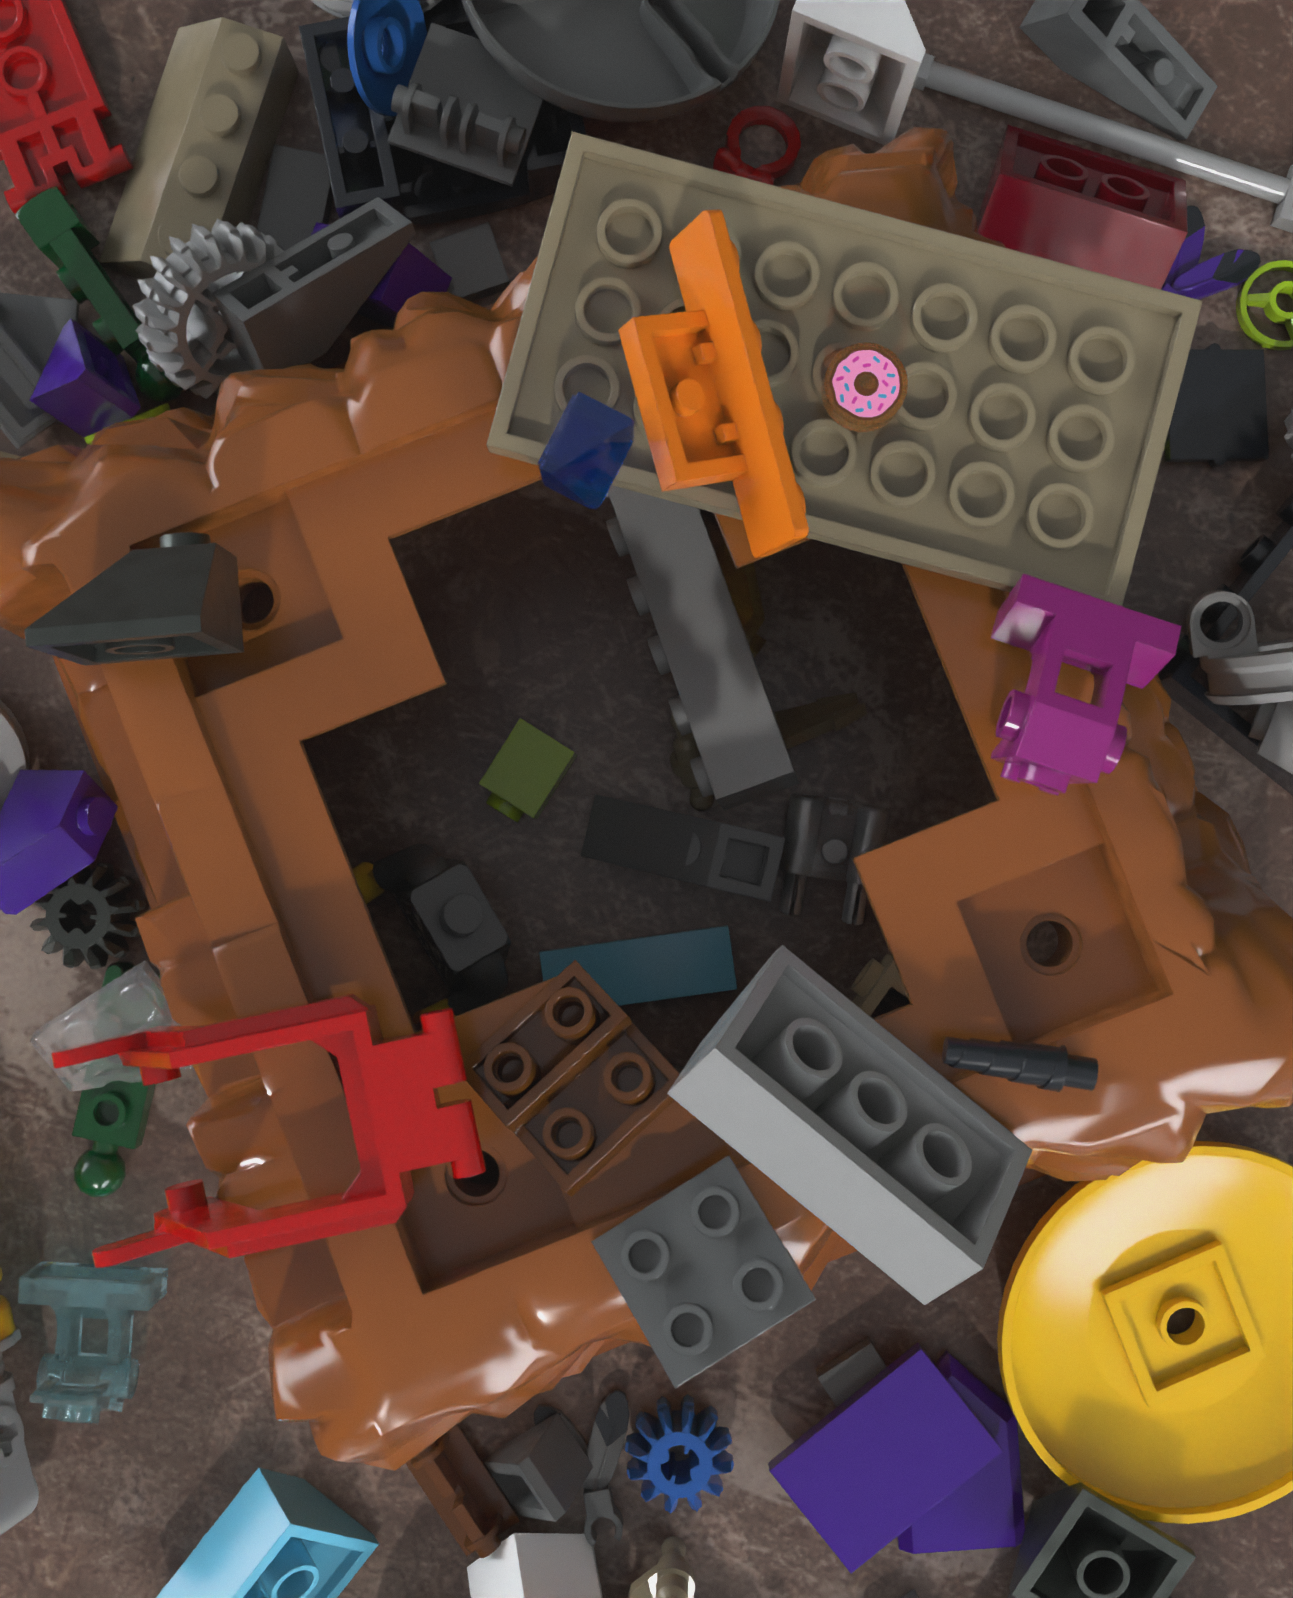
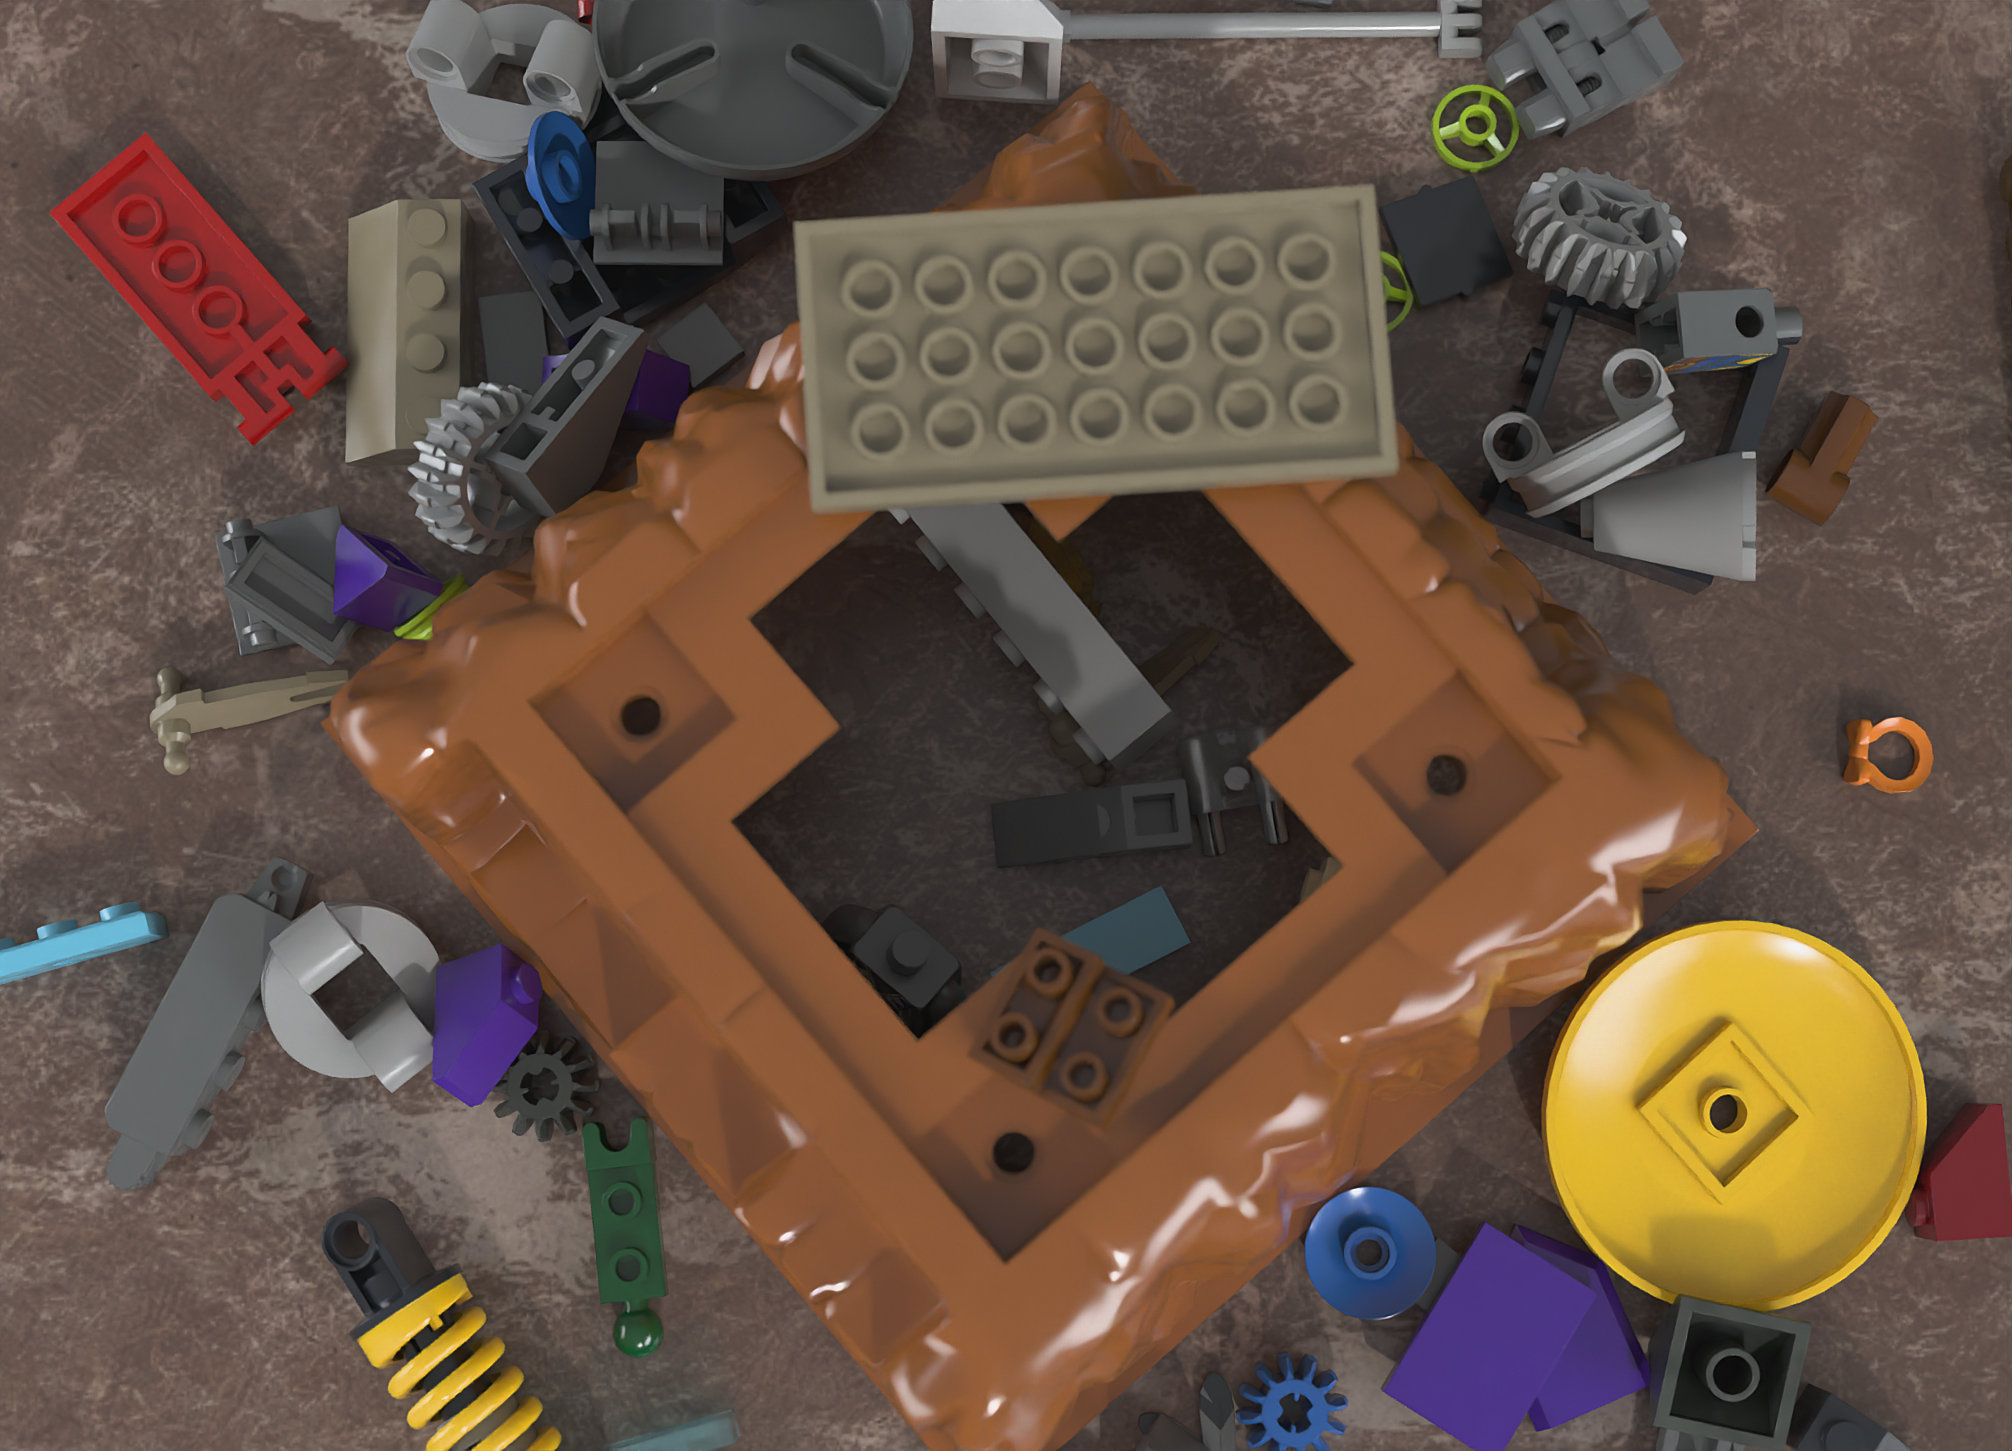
camera: 20 degrees left, 5 degrees down
dark green plate [15,186,184,402] -> none
pearl dark grey slope [25,532,244,666] -> none
clear wing [30,960,194,1092] -> none
red piece [51,994,486,1268] -> none
lime brick [479,718,577,823] -> none
clear blue slope [538,391,635,509] -> none
dark grey hinge [591,1156,816,1389] -> none
orange bracket [618,209,809,558] -> none
light grey slope [667,945,1033,1305] -> none
red piece [713,106,801,185] -> none
tile [821,342,908,432] -> none
black animal [942,1036,1098,1092] -> none
dark red slope [976,125,1188,290] -> none
magenta tile [990,573,1181,796] -> none
dark purple piece [1161,205,1261,300] -> none
none -> blue dish [1304,1187,1436,1320]

